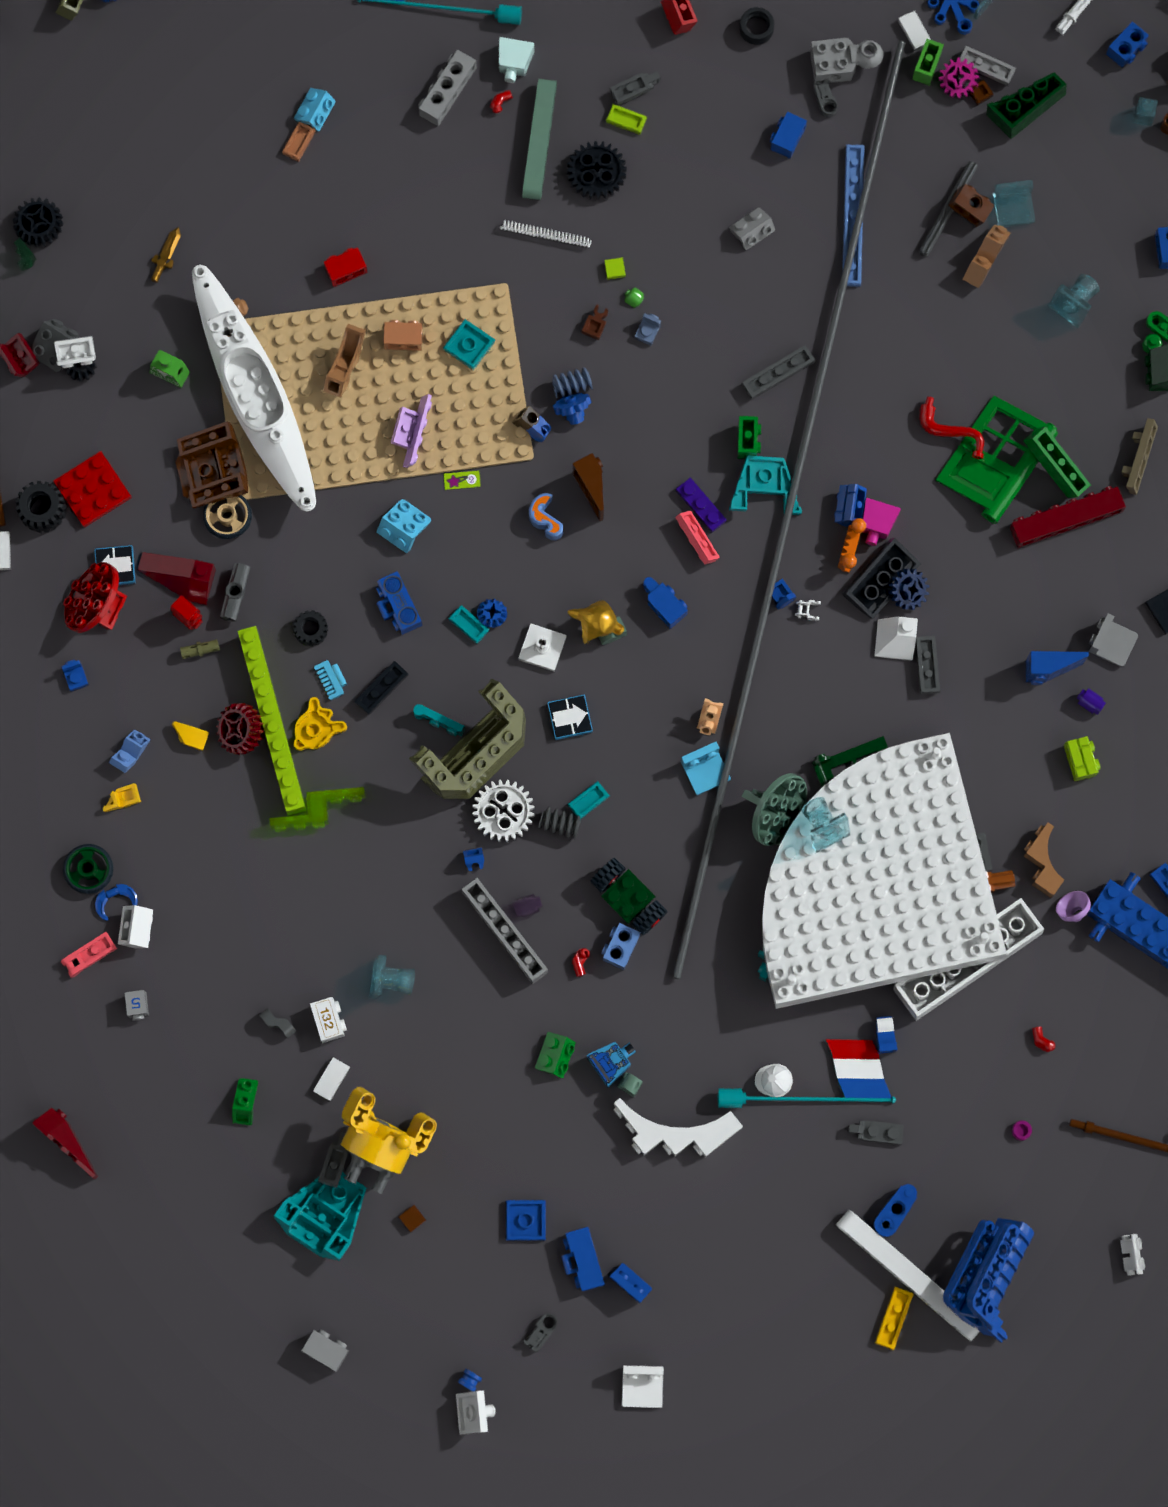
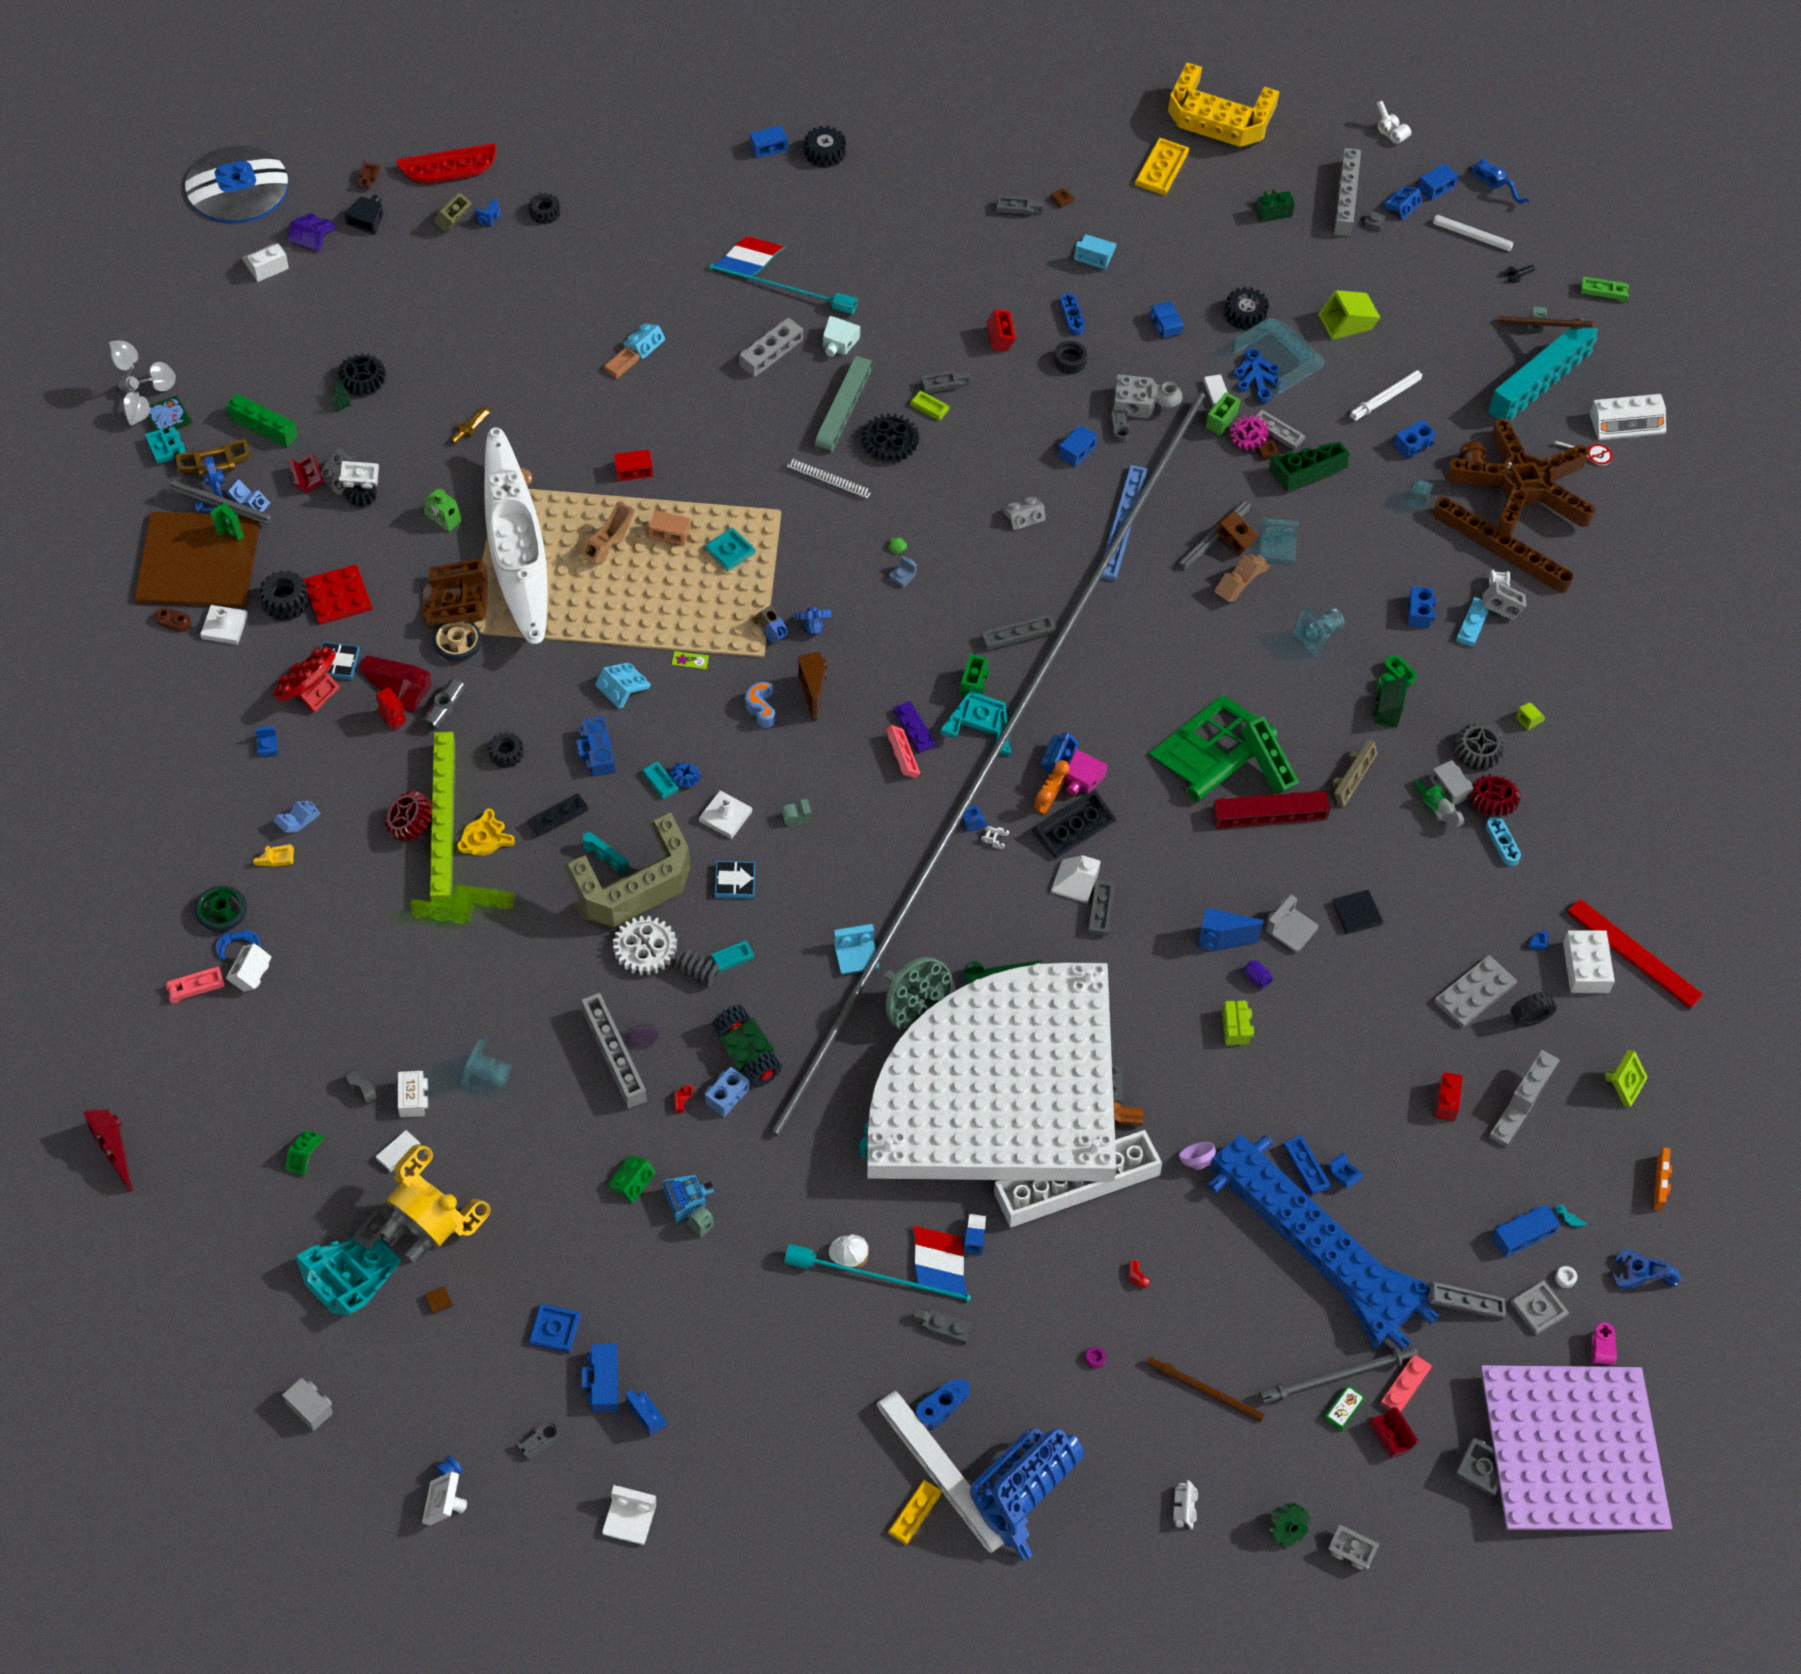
camera: 10 degrees right, 20 degrees down
light grey brick [125,990,149,1021] -> none
yellow slope [172,721,209,751] -> none
olive pin [180,639,220,659] -> none
medium azure piece [314,660,347,700] -> none
lavender bracket [391,394,432,468] -> none
blue tile [463,848,484,871] -> none
red arm [490,90,513,113] -> none
sand blue piece [552,367,593,398] -> none
pearl gold piece [567,600,624,644] -> none
copper plate [582,305,608,340] -> none
lime tile [604,257,626,280] -> none
white arch [613,1098,743,1158] -> none
blue hinge [643,576,688,629] -> none
light nougat hips [697,698,724,735] -> none
clear light blue plant [801,797,850,853] -> none
dark blue gear [889,569,930,610] -> none
red animal [920,396,984,459] -> none
medium nougat arch [1024,823,1064,898] -> none

